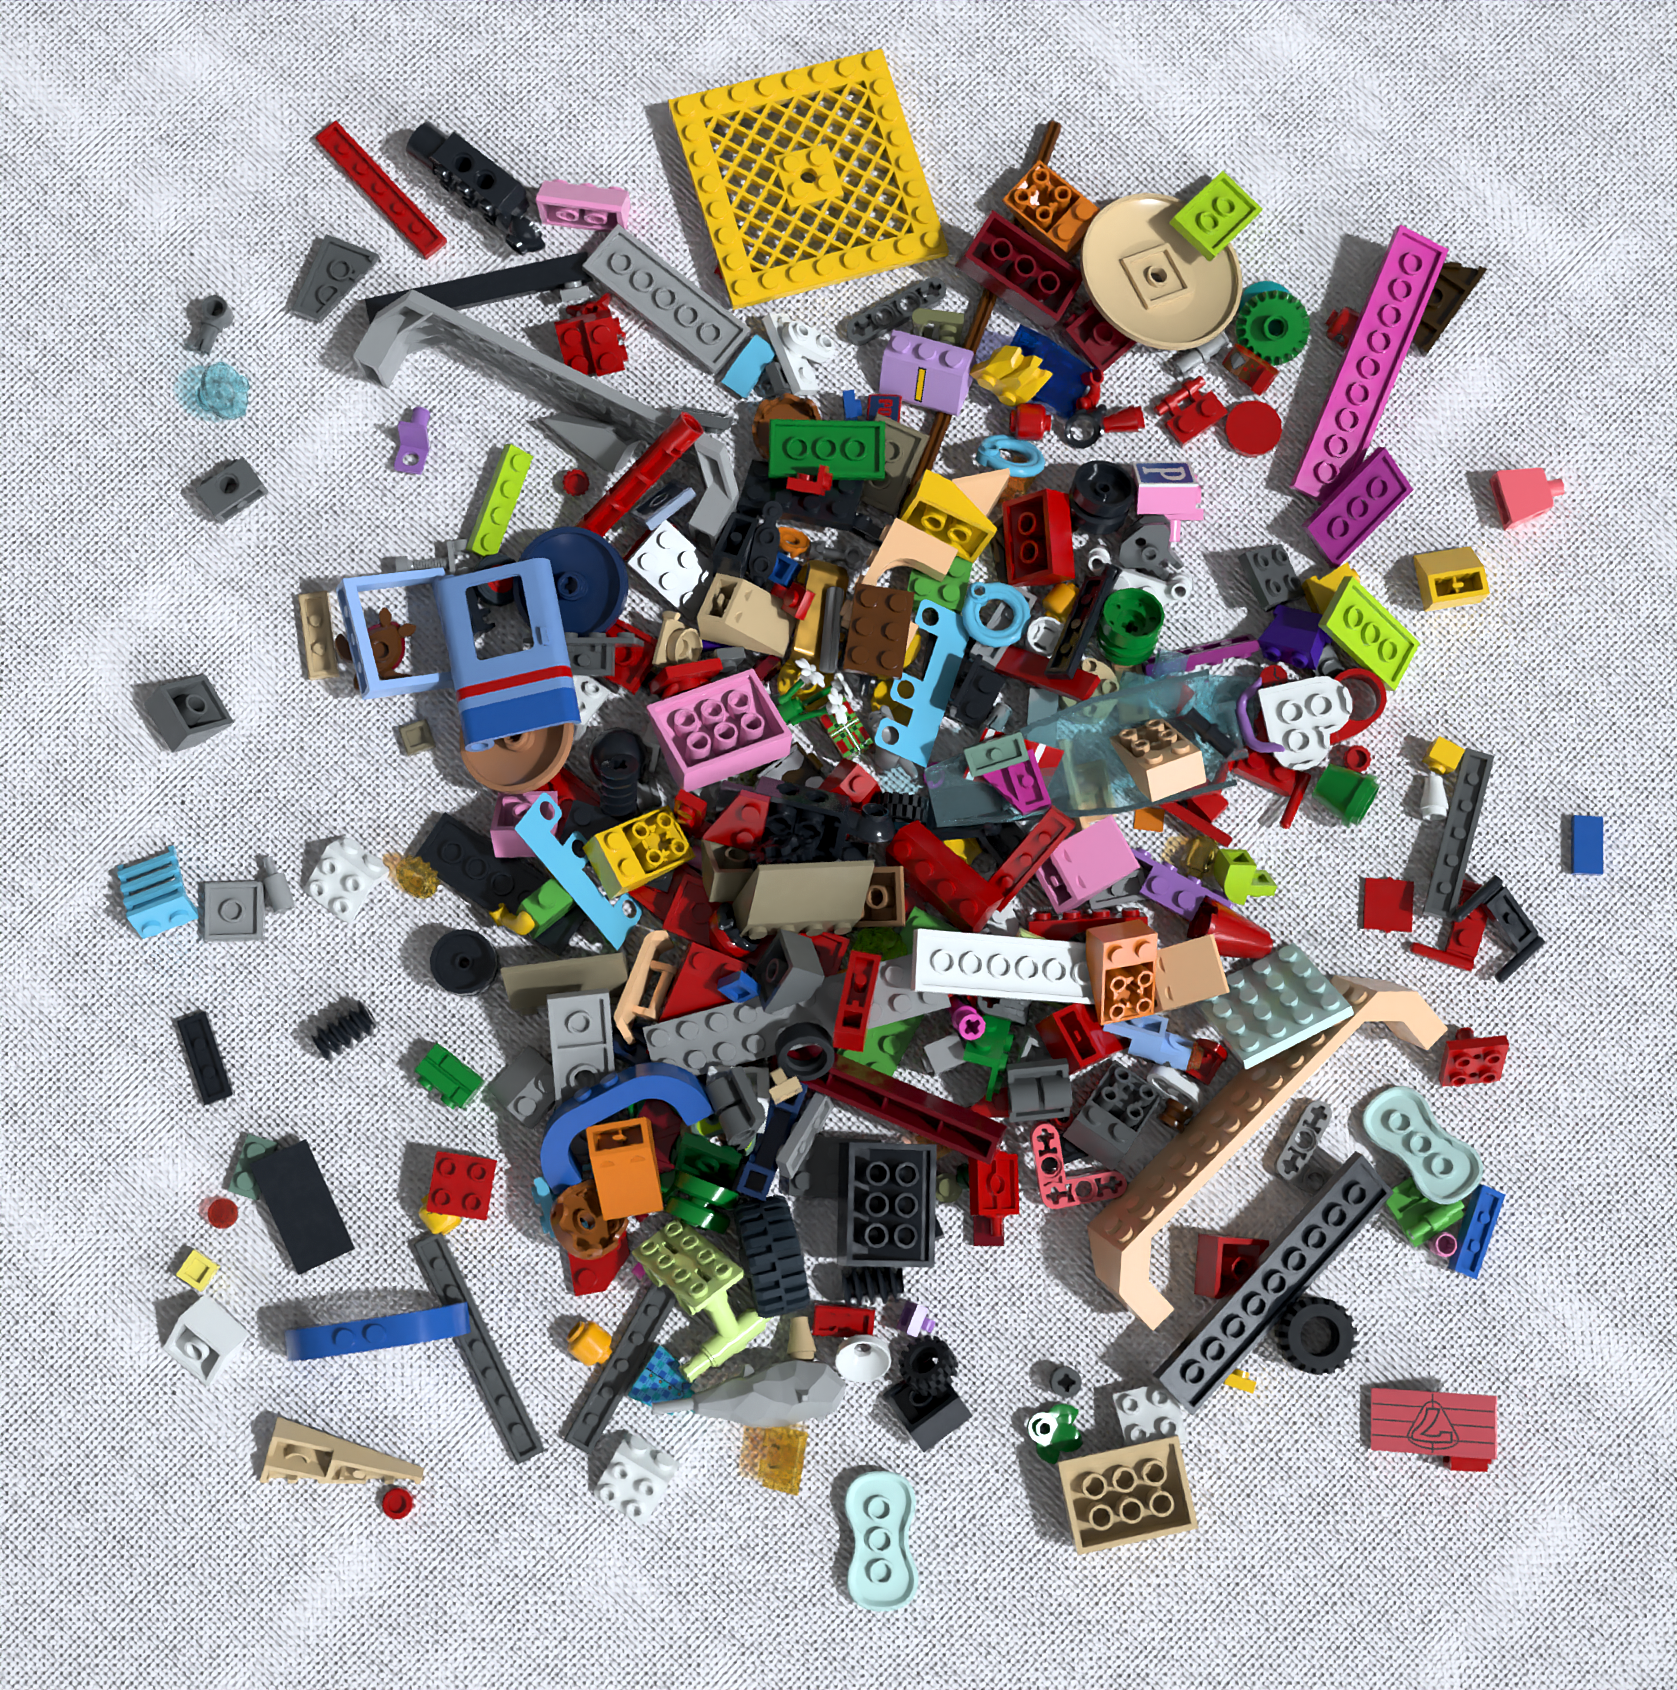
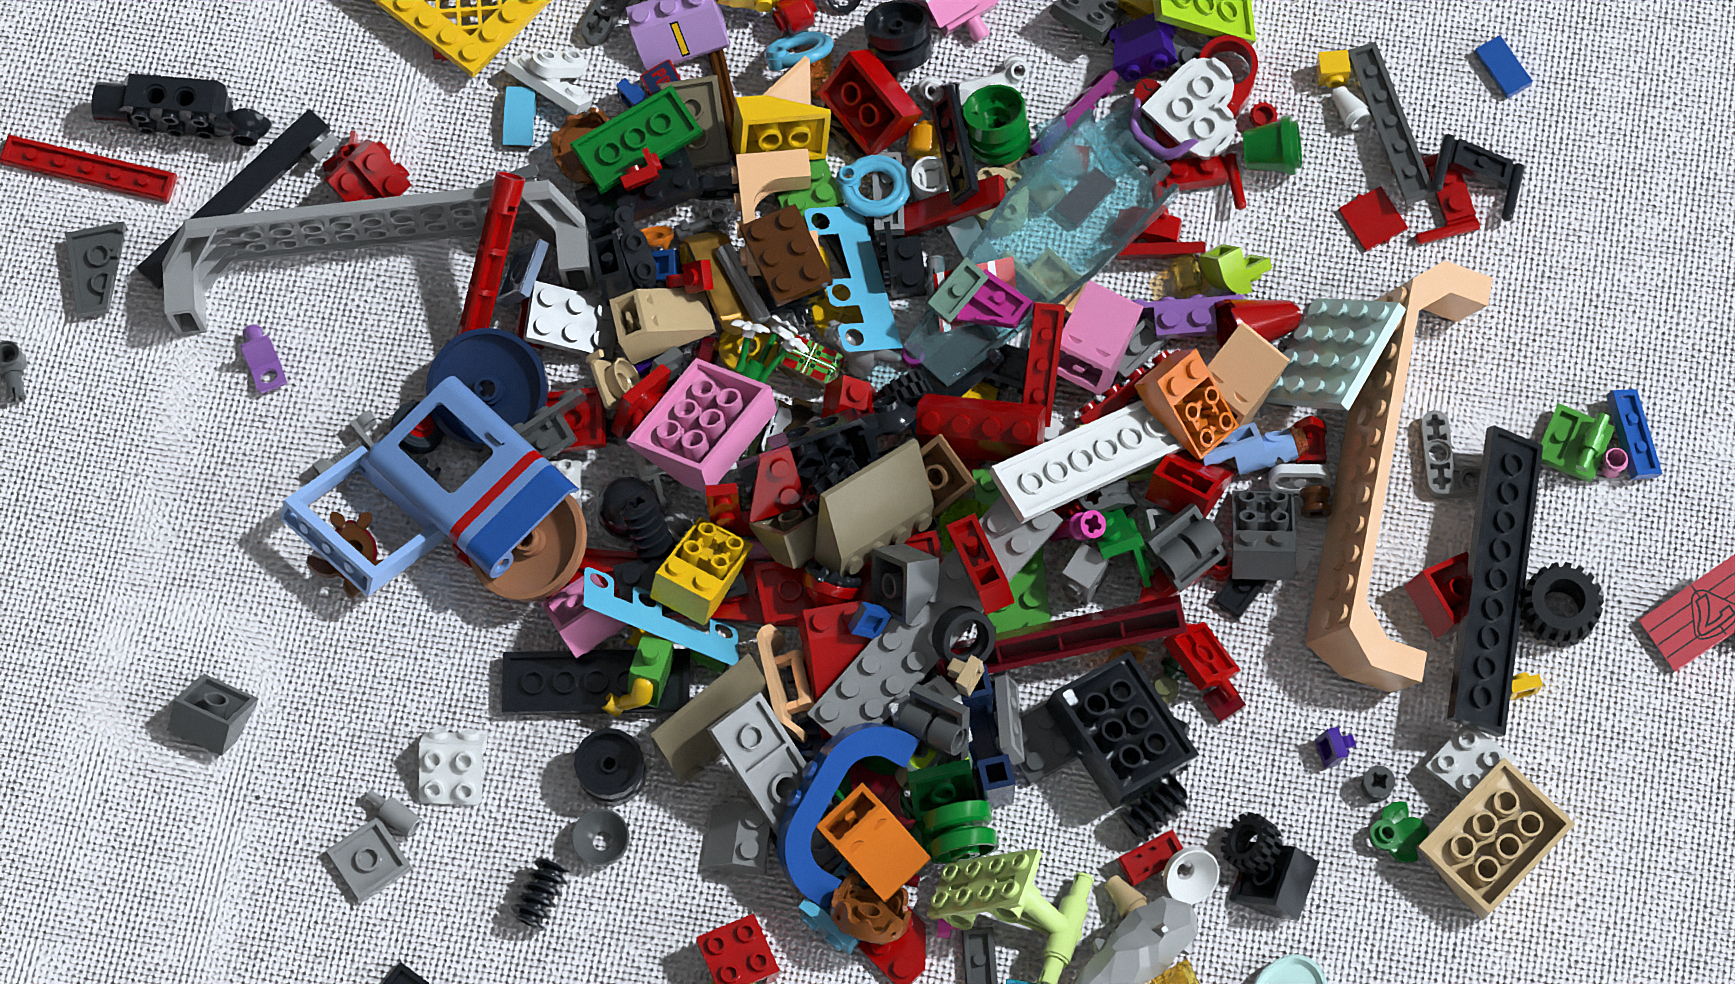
camera: 25 degrees left, 10 degrees down
medium azure plate [117,845,199,939] -> none
clear light blue plate [195,362,250,421] -> none
dark grey brick [195,457,269,525] -> none
tan tile [298,590,340,681] -> none
clear yellow gear [396,855,441,899] -> none
dark tan tile [398,719,437,757] -> none
green brick [414,1043,486,1110] -> none
lime plate [465,444,533,559] -> none
bright pink slope [536,179,630,233] -> none
light grey slope [545,413,640,473] -> none
red piece [562,469,590,497] -> none
light grey plate [582,224,751,375] -> none
black wheel [733,1195,810,1319] -> none
dark grey tile [760,362,793,398] -> none
medium lavender tile [896,1300,935,1337] -> none
coral beam [1030,1121,1127,1209] -> none
light nougat slope [1109,718,1206,802] -> none
dark grey hinge [1119,514,1184,581] -> none
orange sticker [1134,806,1165,832] -> none
black pin [1181,707,1238,759] -> none
light aqua plate [1362,1086,1484,1204] -> none
red plate [1438,1027,1509,1087] -> none
none -> dark grey piece [572,809,630,867]
none -> dark purple tile [1314,727,1356,769]

